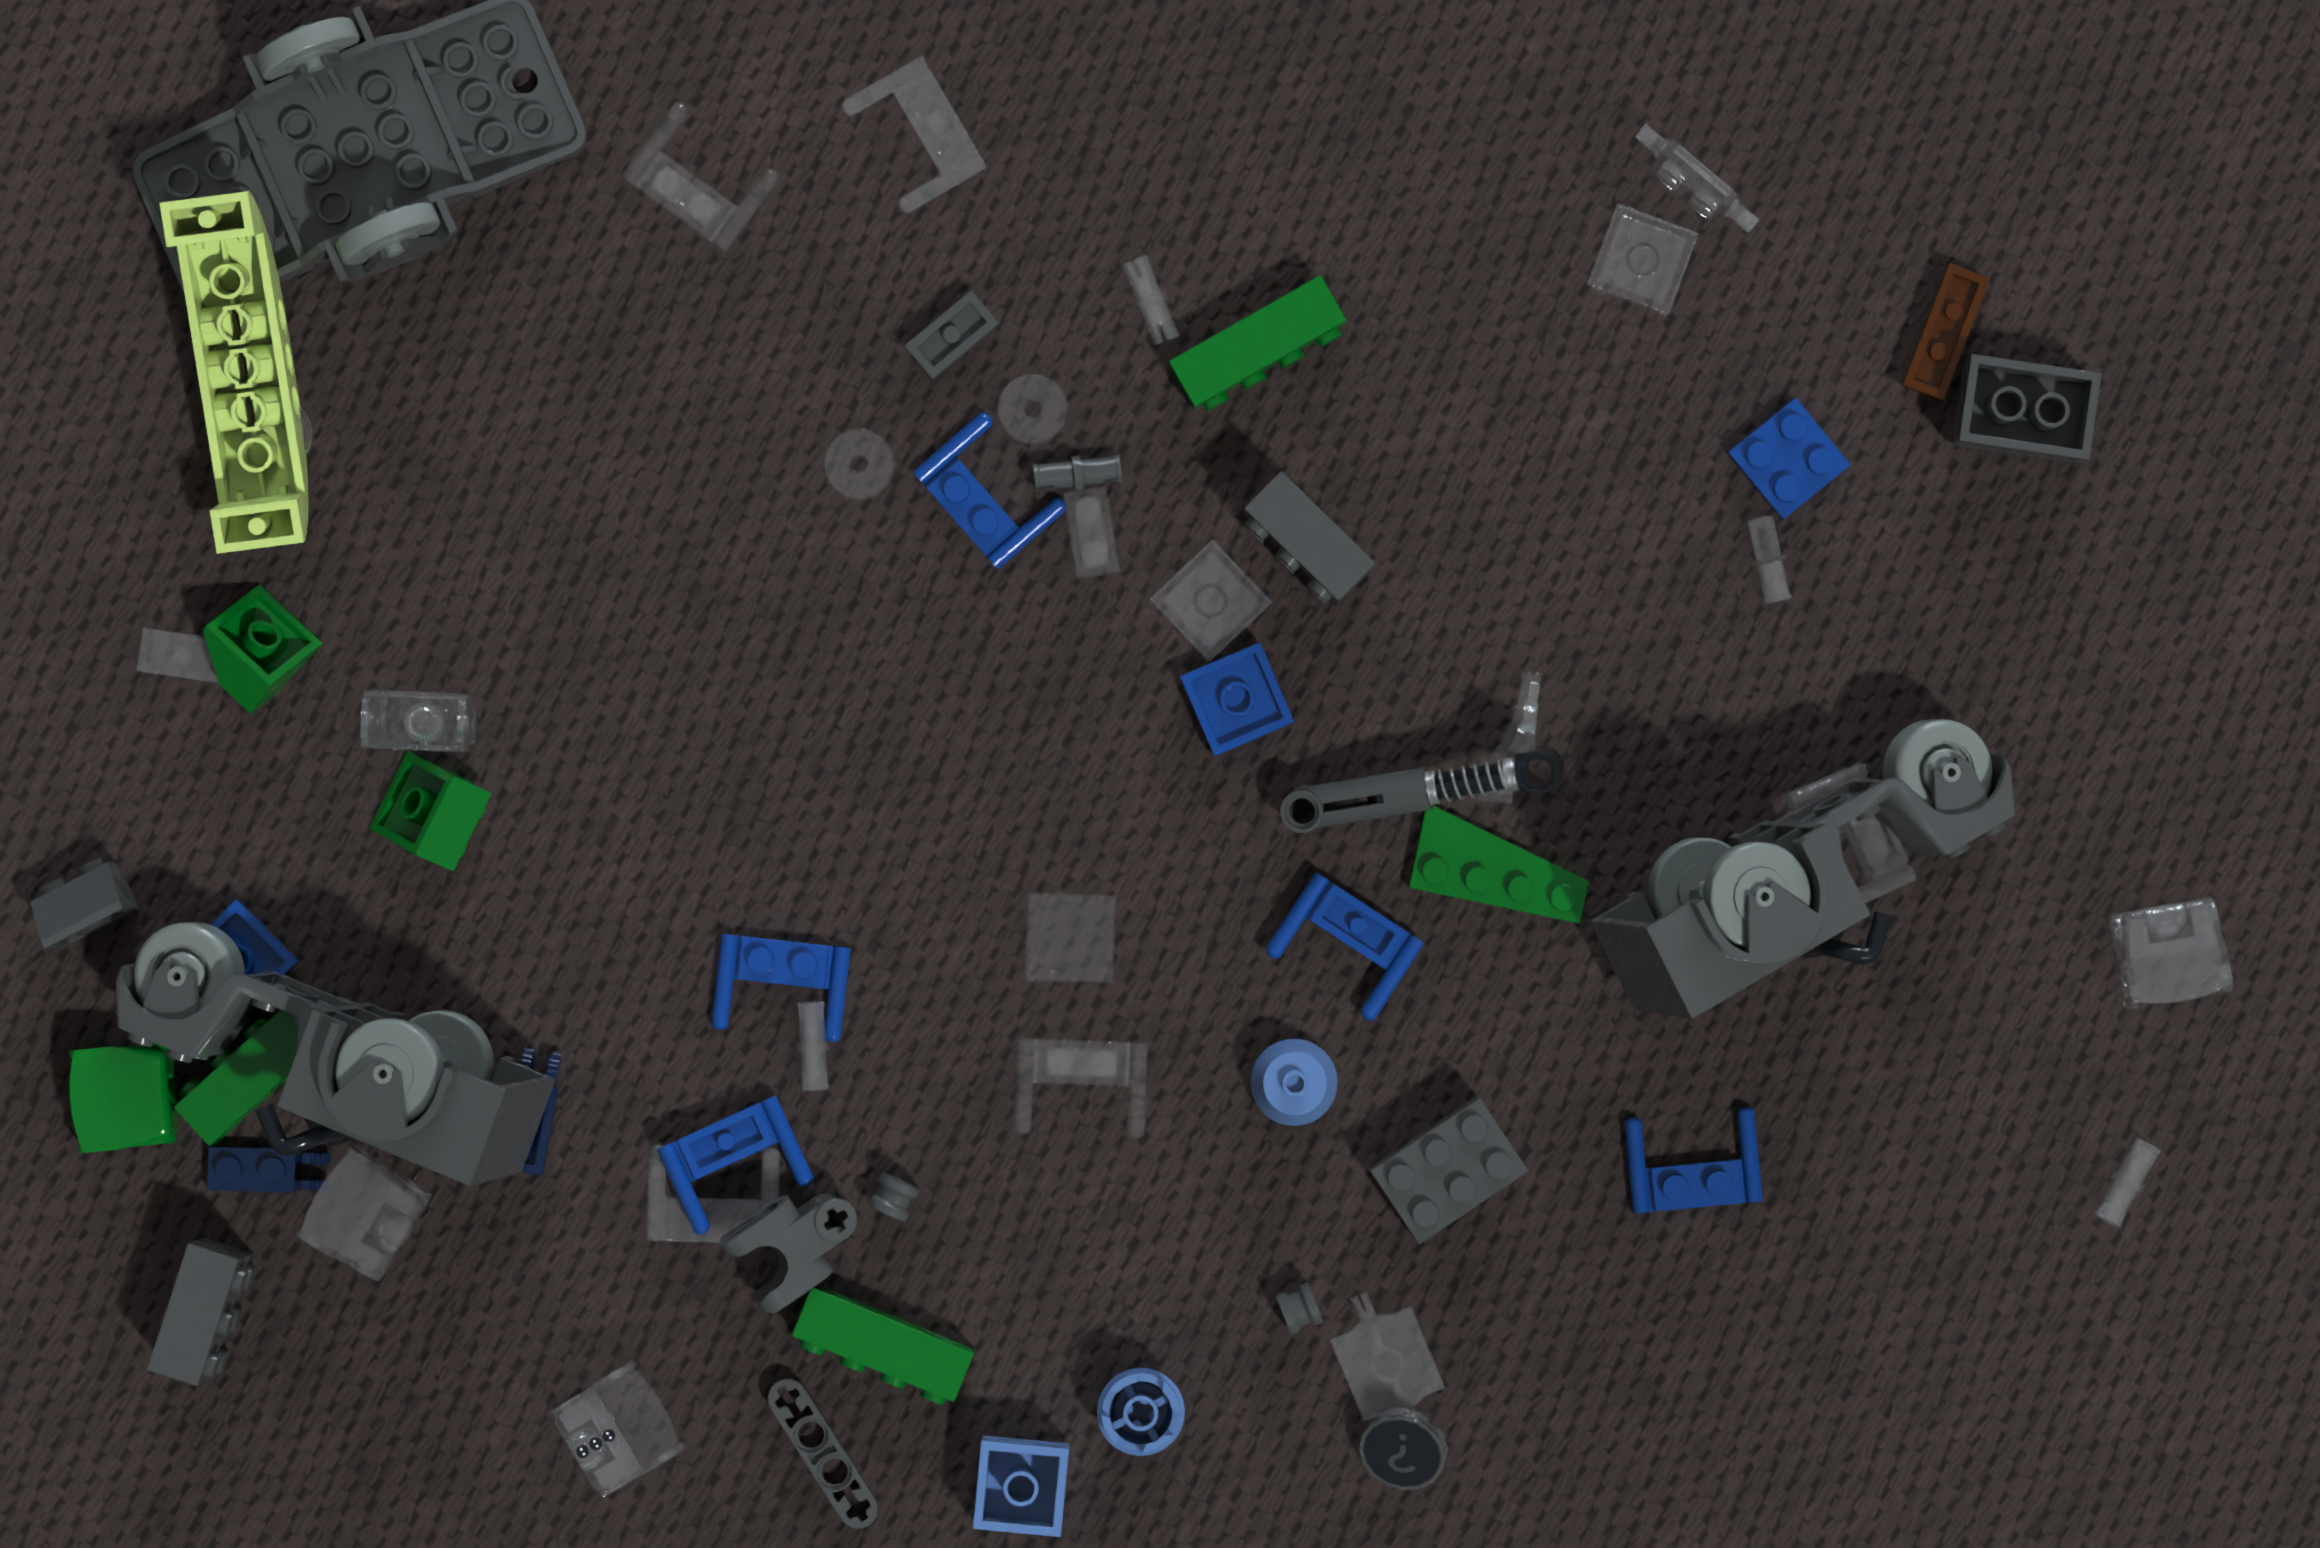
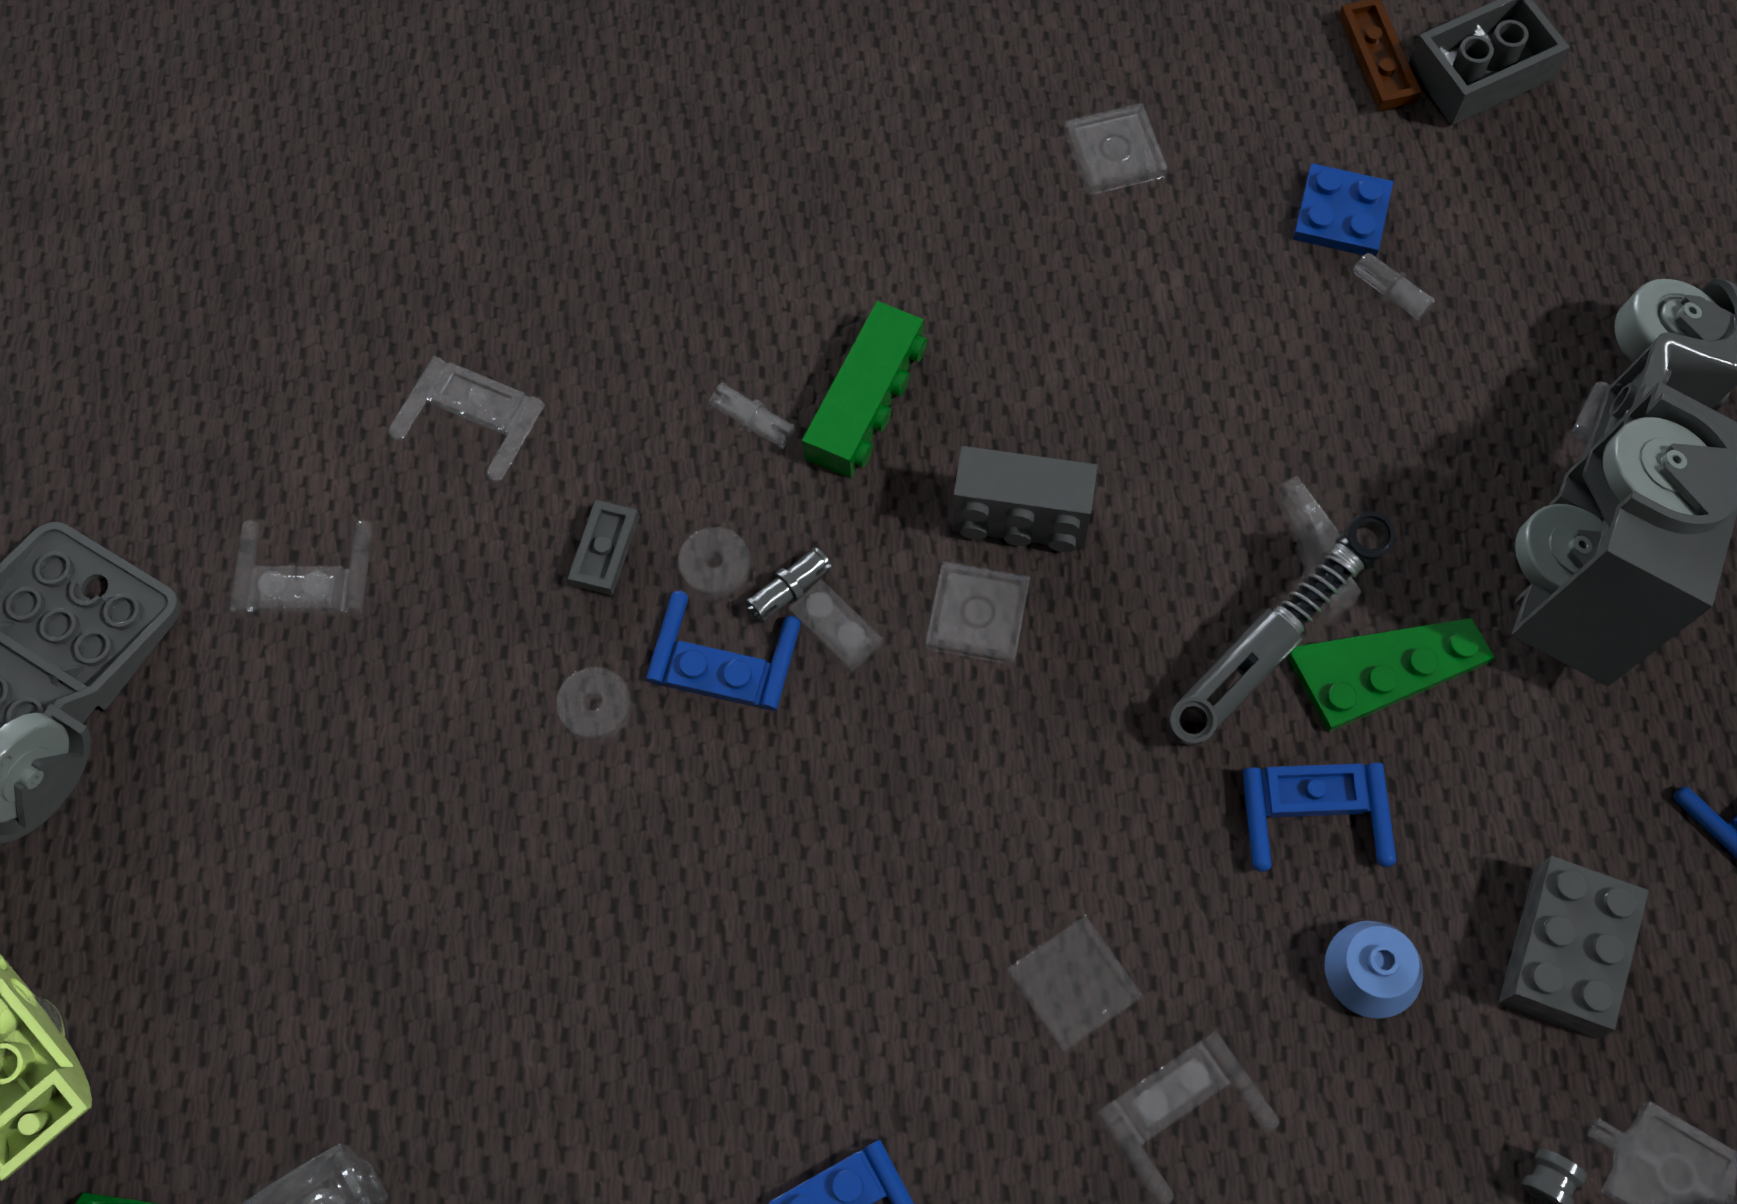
camera: 35 degrees left, 20 degrees down
blue plate [1180,642,1294,757] -> none
clear plate [1635,123,1760,233] -> none

